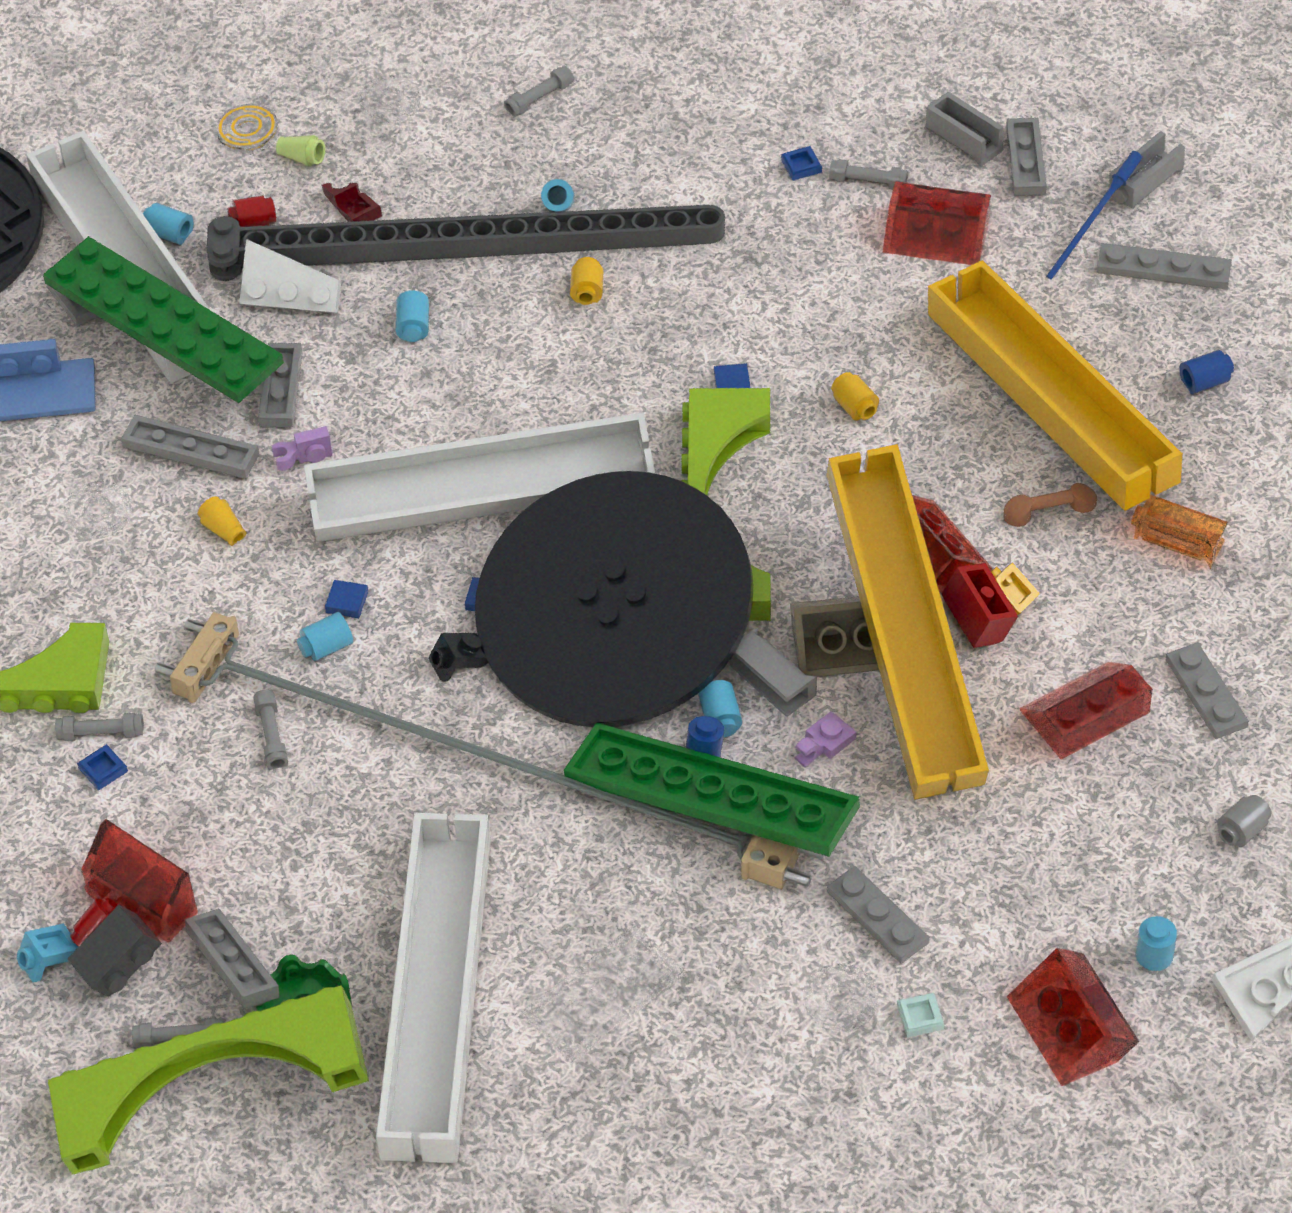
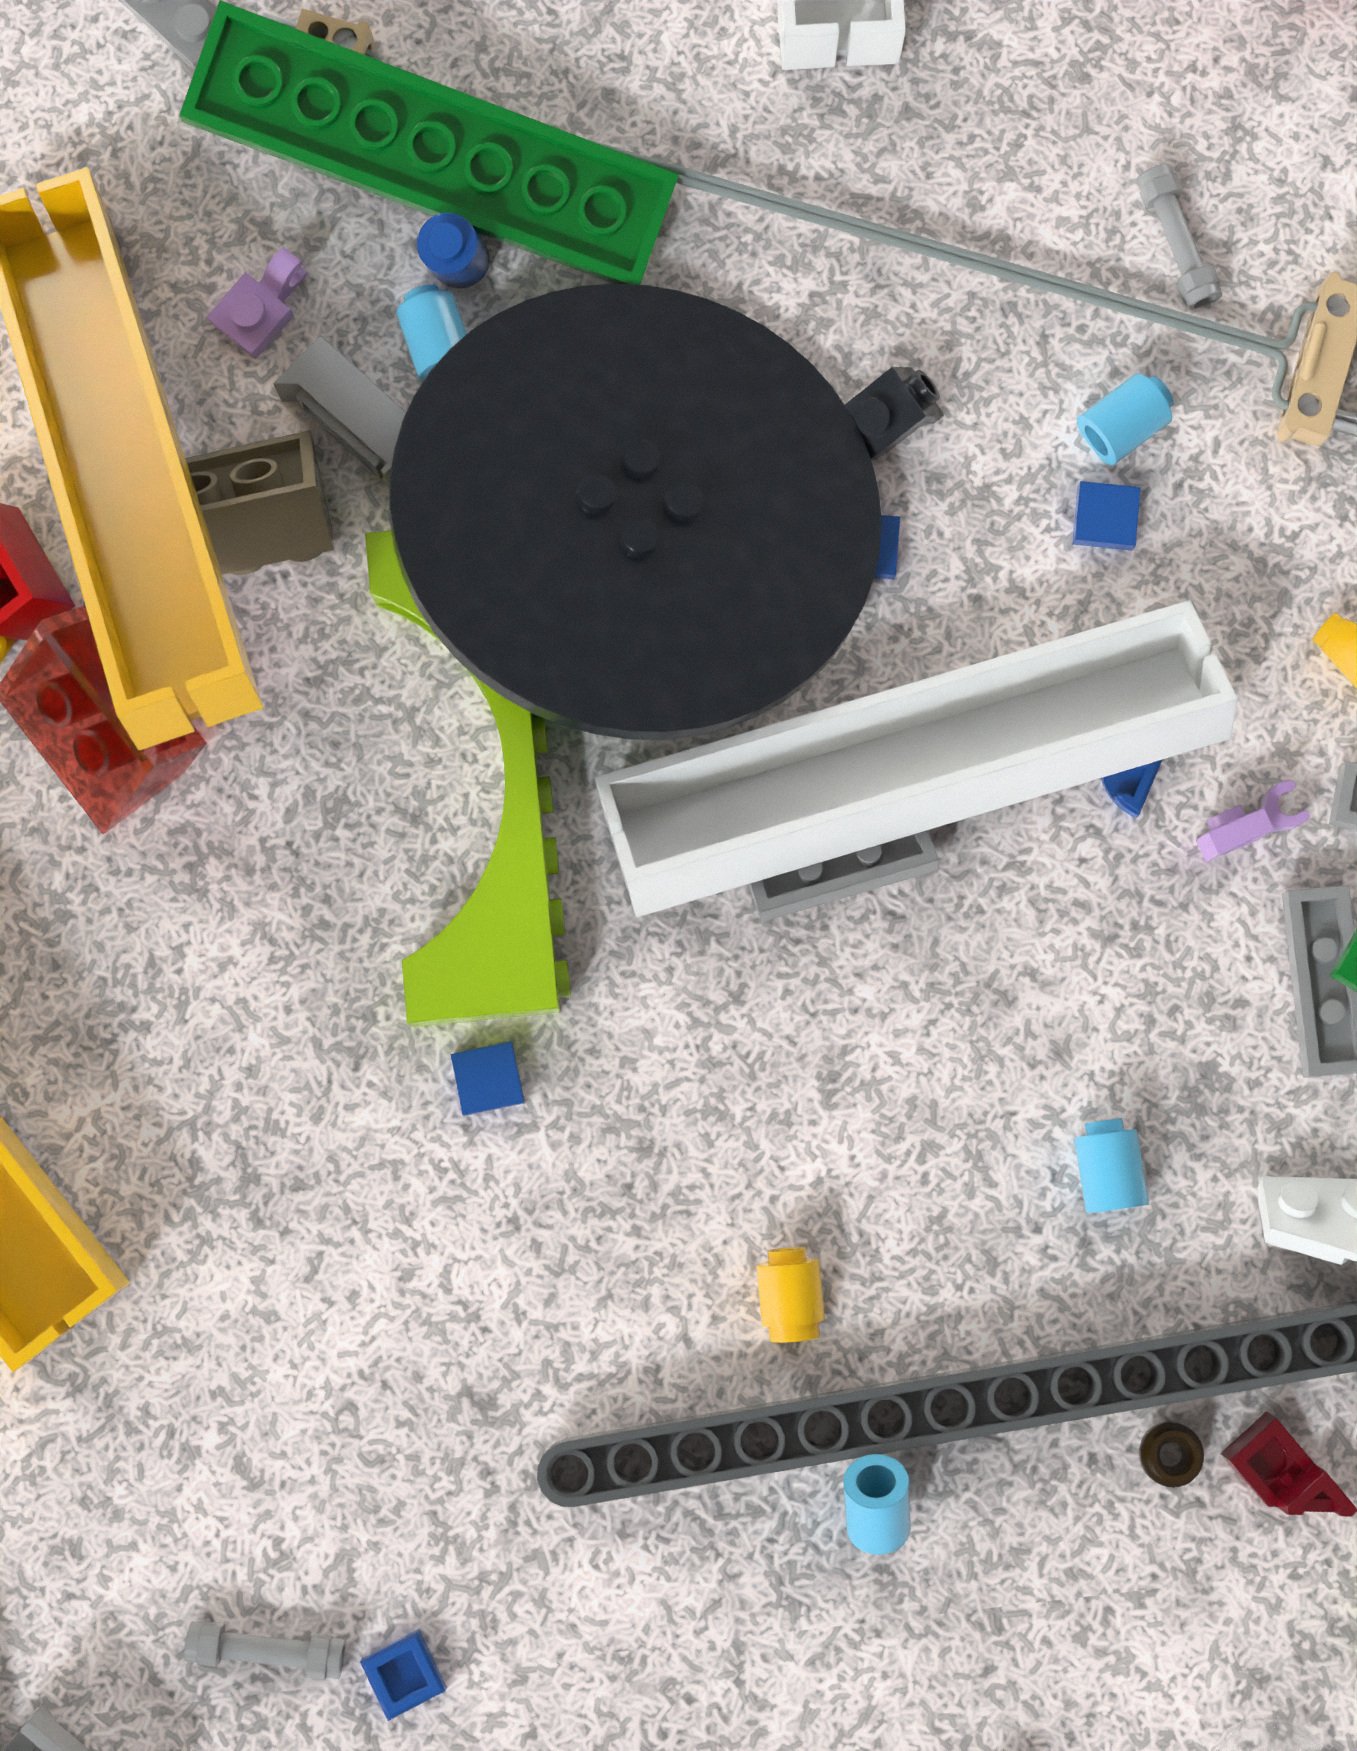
camera: 170 degrees right, 30 degrees up
yellow brick [831,372,879,421] -> none
clear red slope [883,181,991,265] -> none
none -> dark brown plate [1139,1422,1204,1488]

